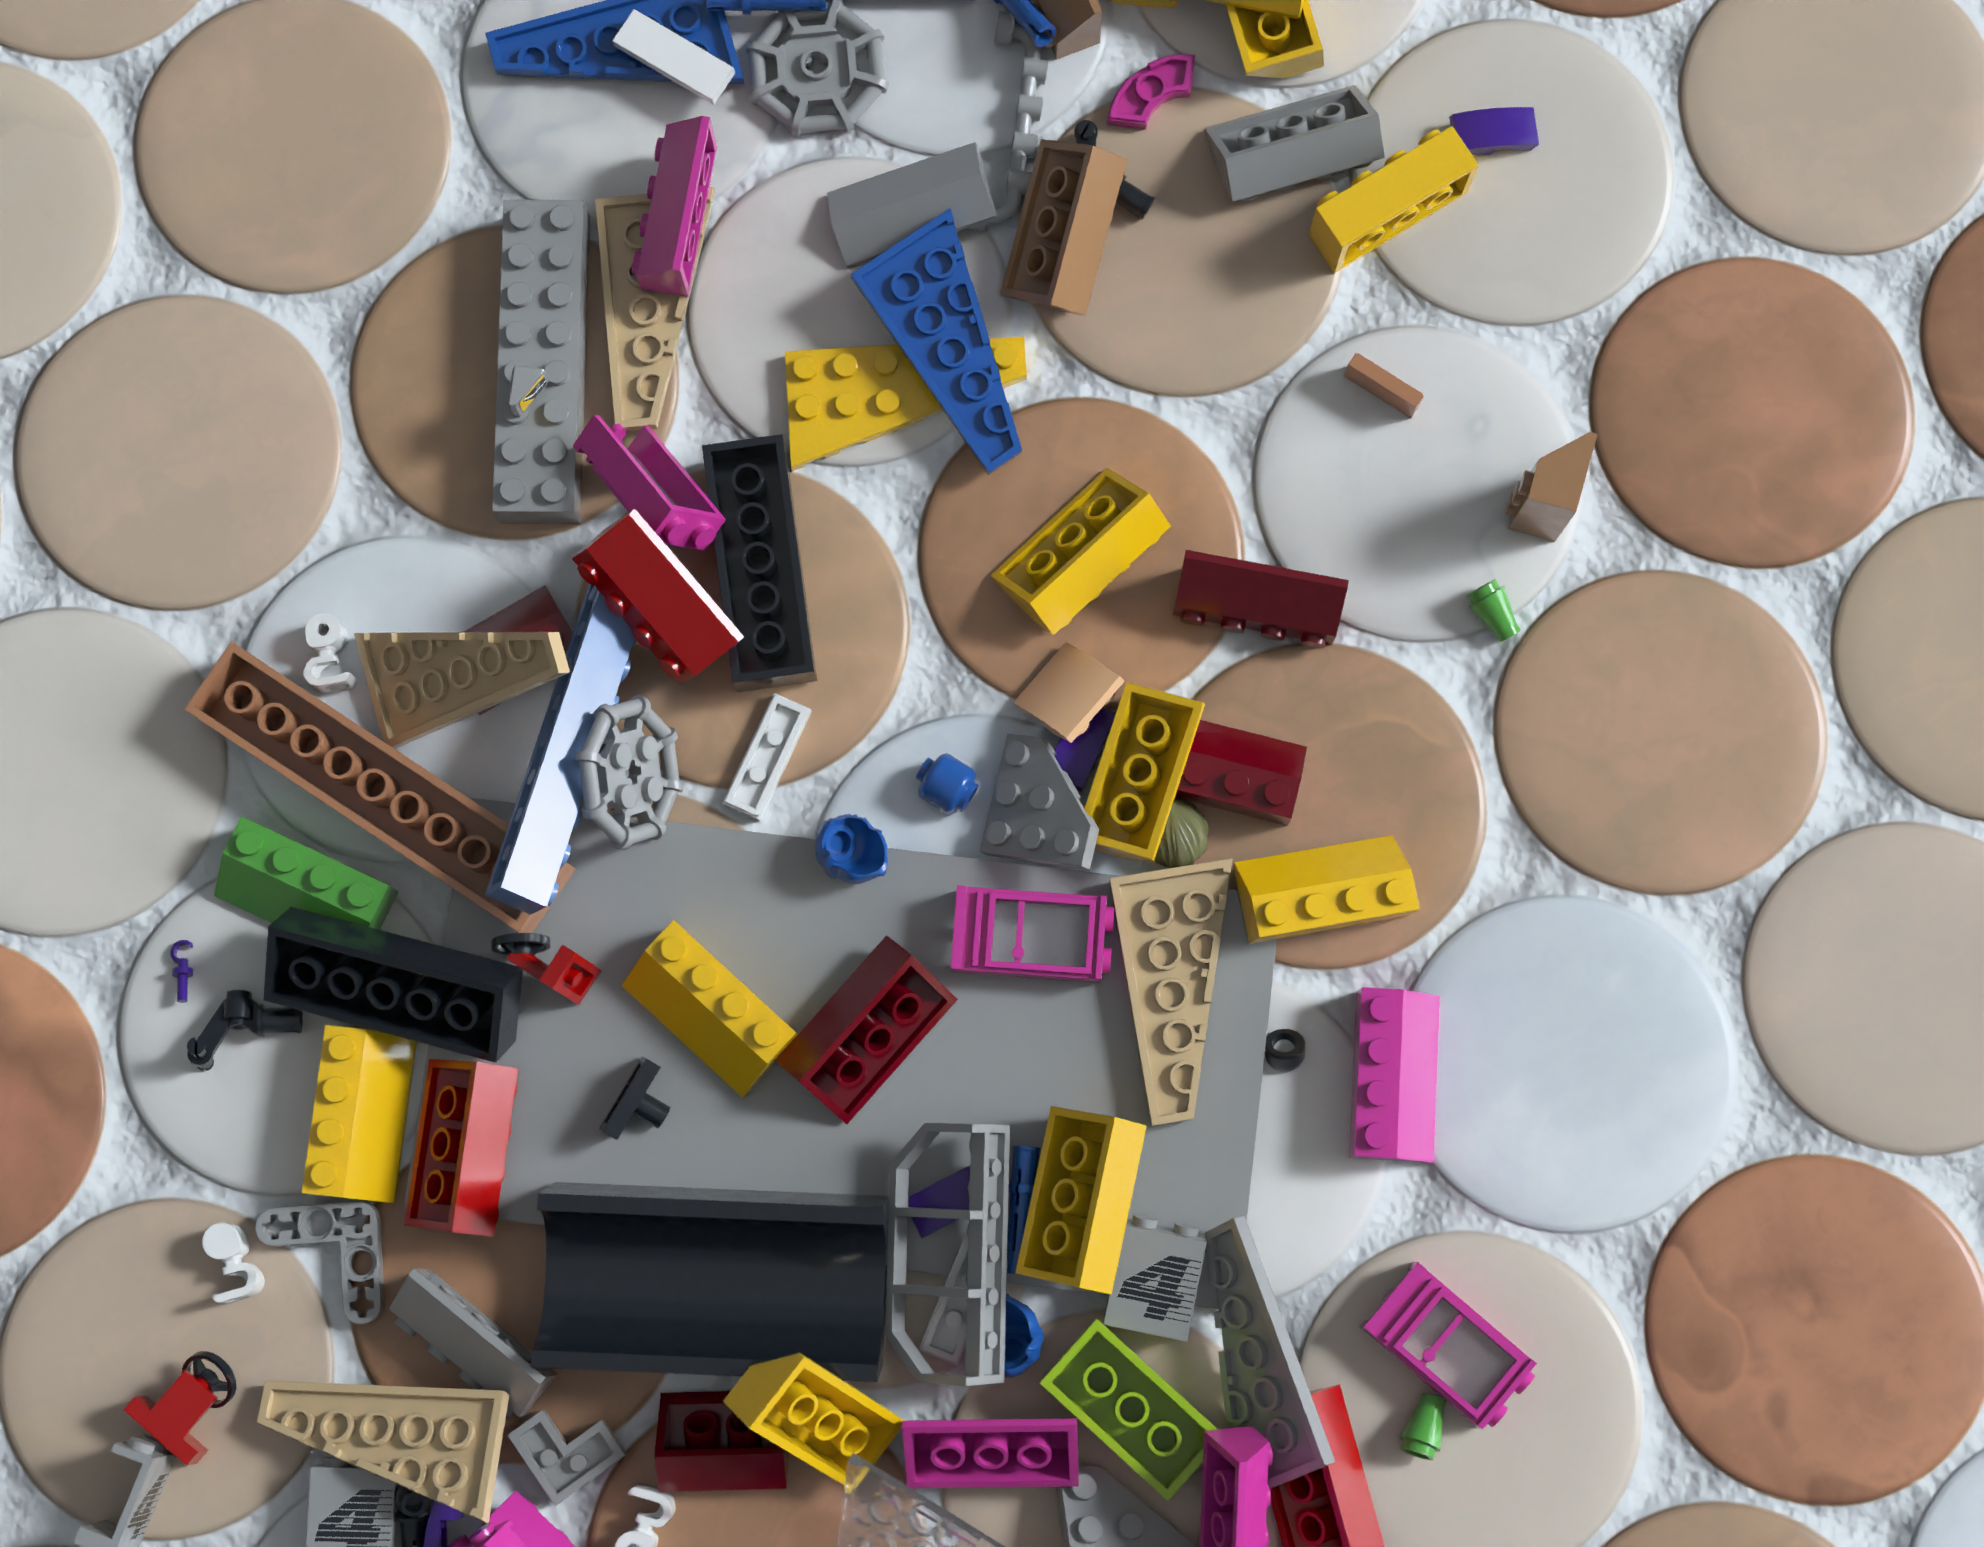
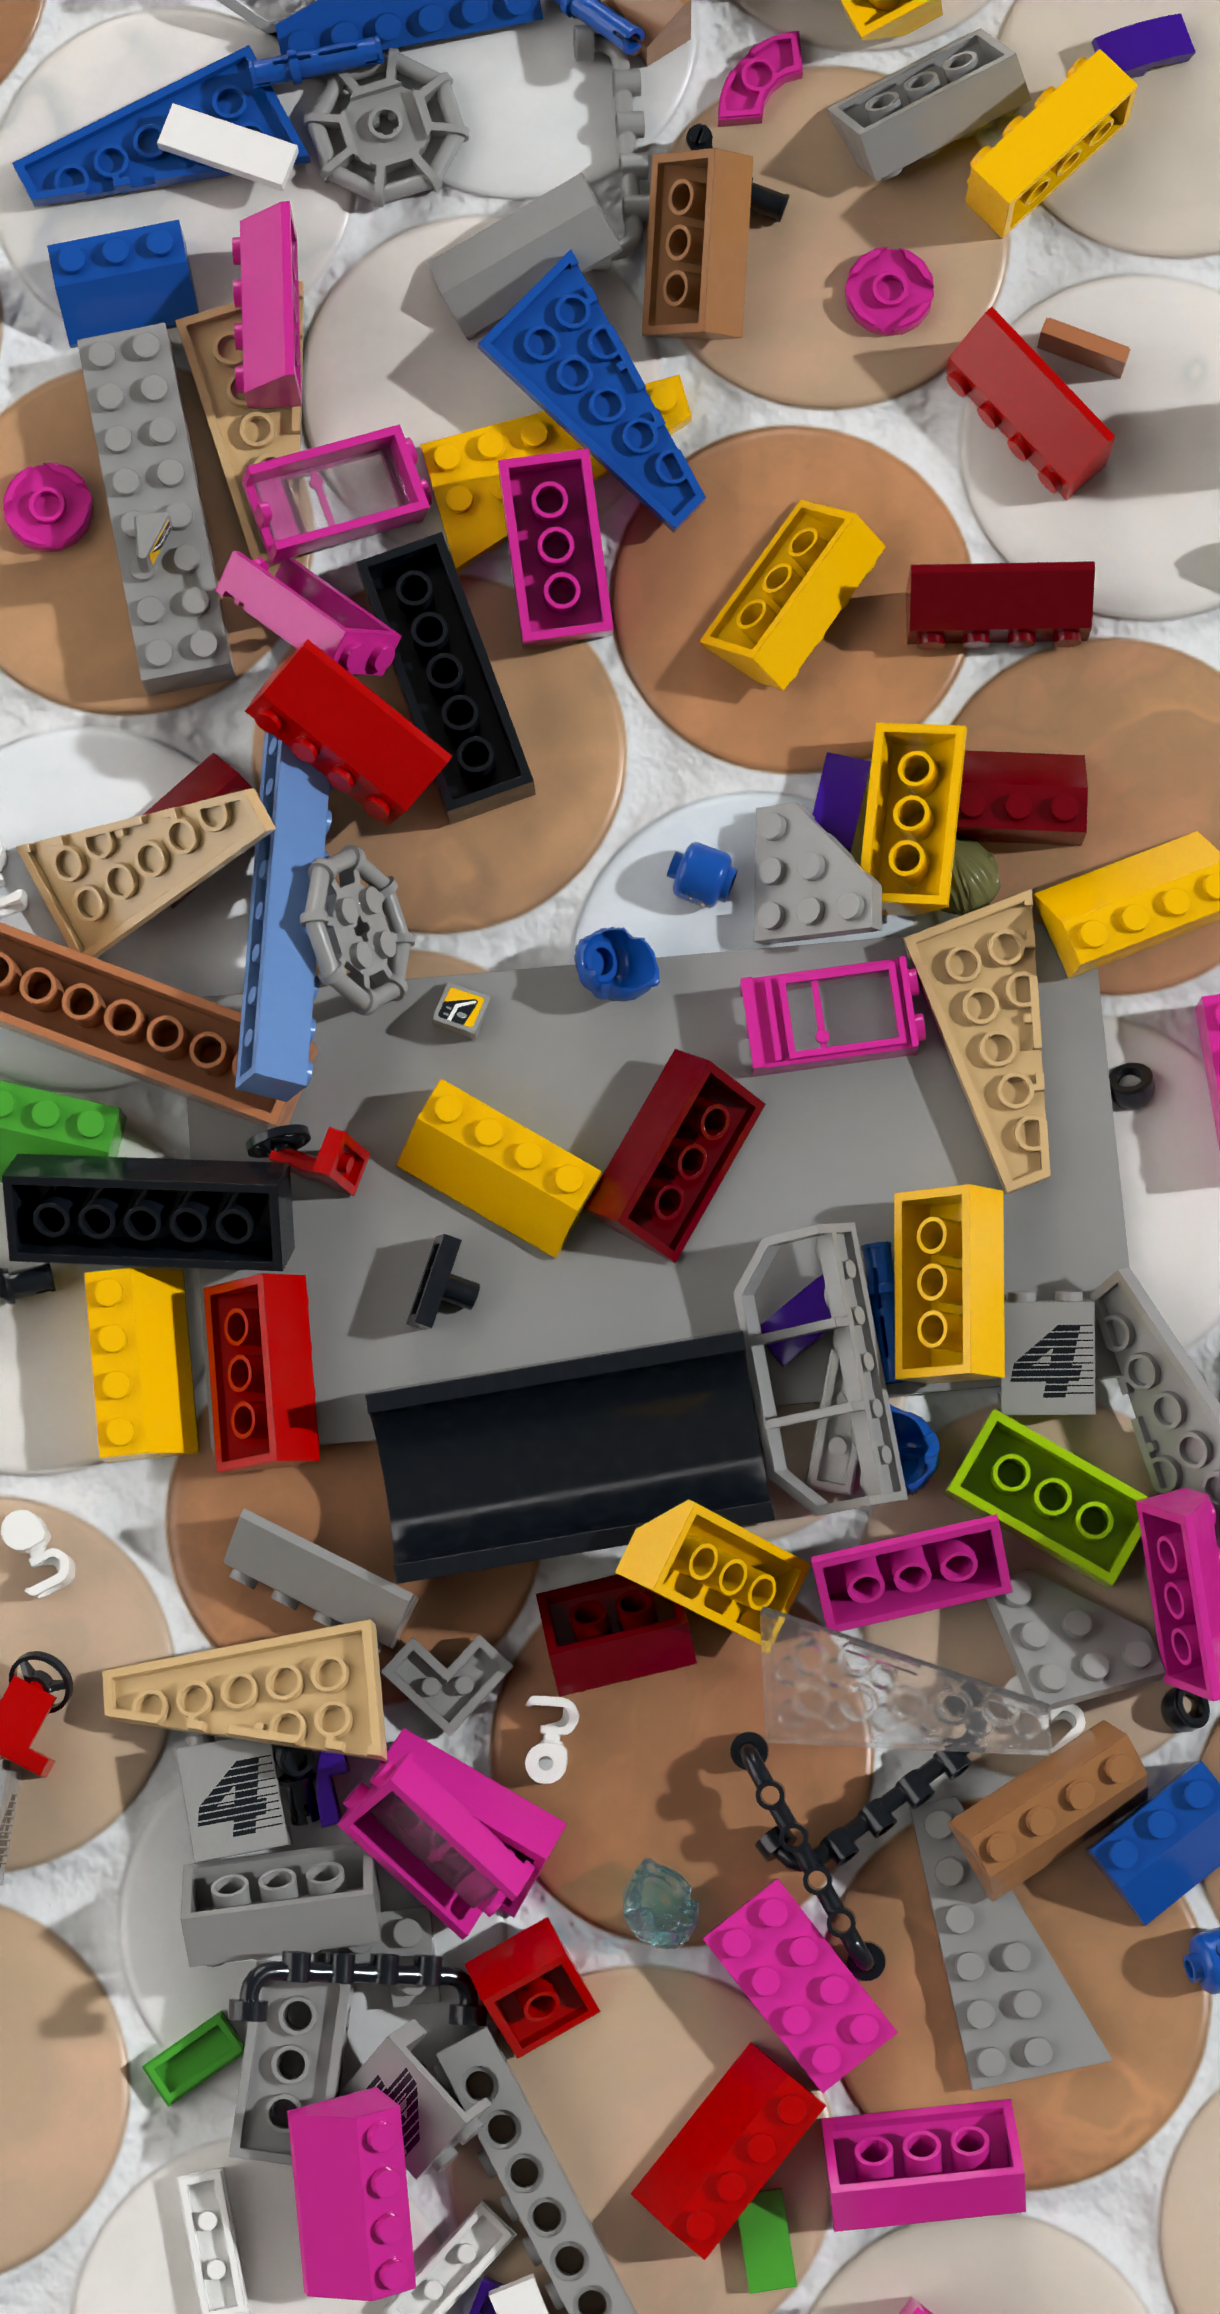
camera: 10 degrees left, 0 degrees up
light grey beam [255,1201,385,1324] -> none
white tile [722,693,812,821] -> none
light nougat slope [1013,642,1124,743] -> none
none -> dark pink tile [3,462,94,552]
none -> blue slope [47,219,199,348]
none -> door [242,424,432,565]
none -> slope [432,982,492,1040]
none -> dark pink brick [498,448,614,648]
none -> dark pink tile [845,247,934,336]
none -> red slope [946,307,1115,501]

